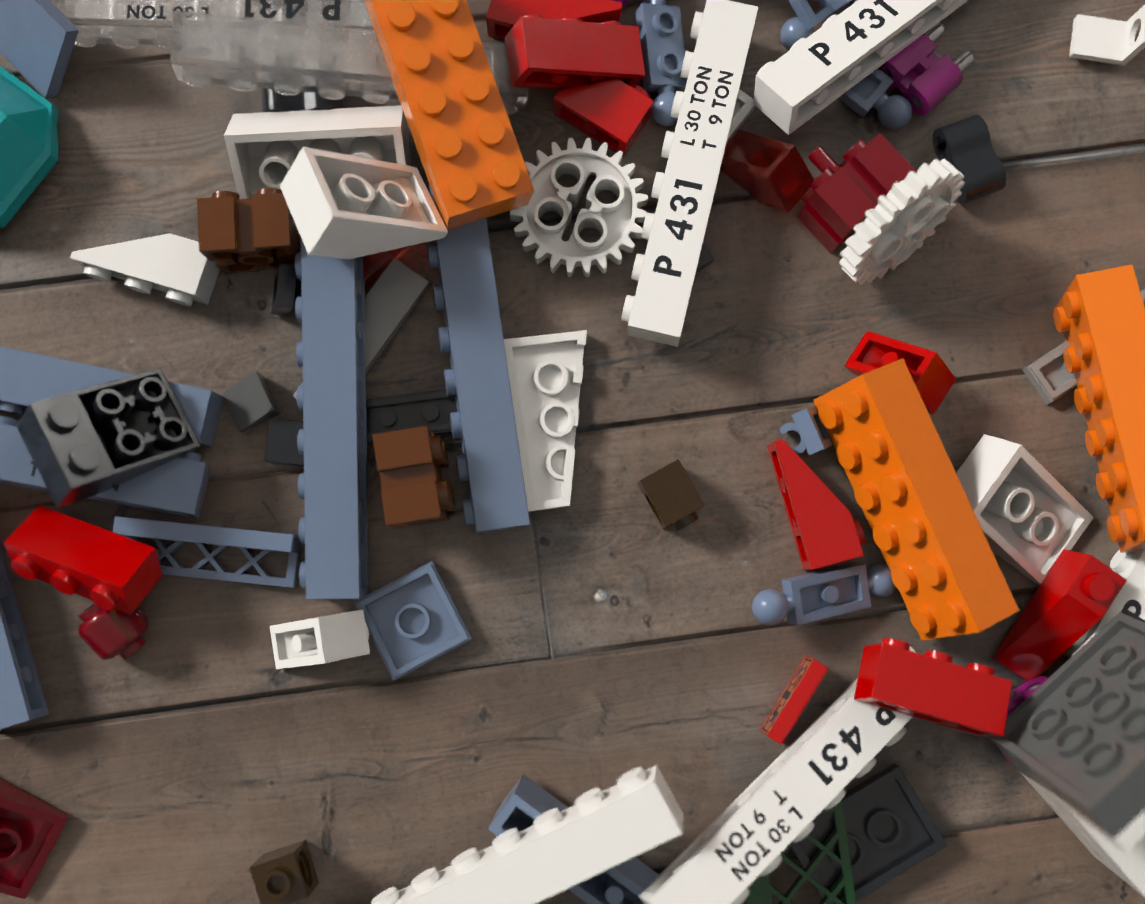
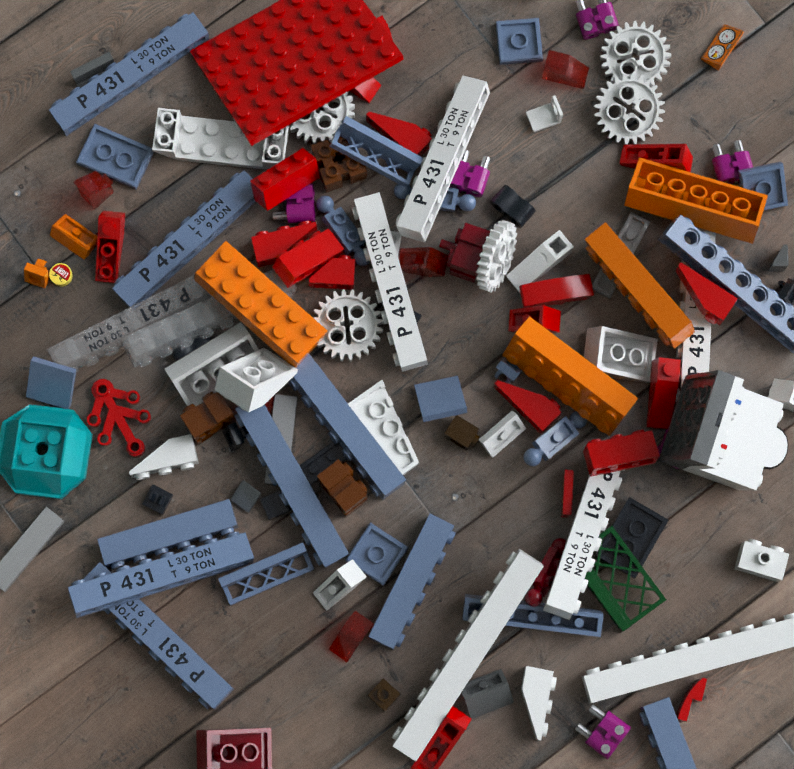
camera: 25 degrees left, 5 degrees down
red brick [4,505,163,615] -> none
black slope [16,368,200,508] -> none
dark red head [78,603,148,660] -> none
none -> red plant [86,379,151,458]
none -> black tile [142,484,174,515]
none -> clear red slope [329,611,374,663]
none -> sand blue brick [369,514,456,650]
none -> sand blue tile [414,376,467,422]
none -> white plate [479,411,526,458]
none -> white slope [506,230,573,293]
none -> red slope [519,274,594,308]
none -> dark red plate [525,538,567,607]

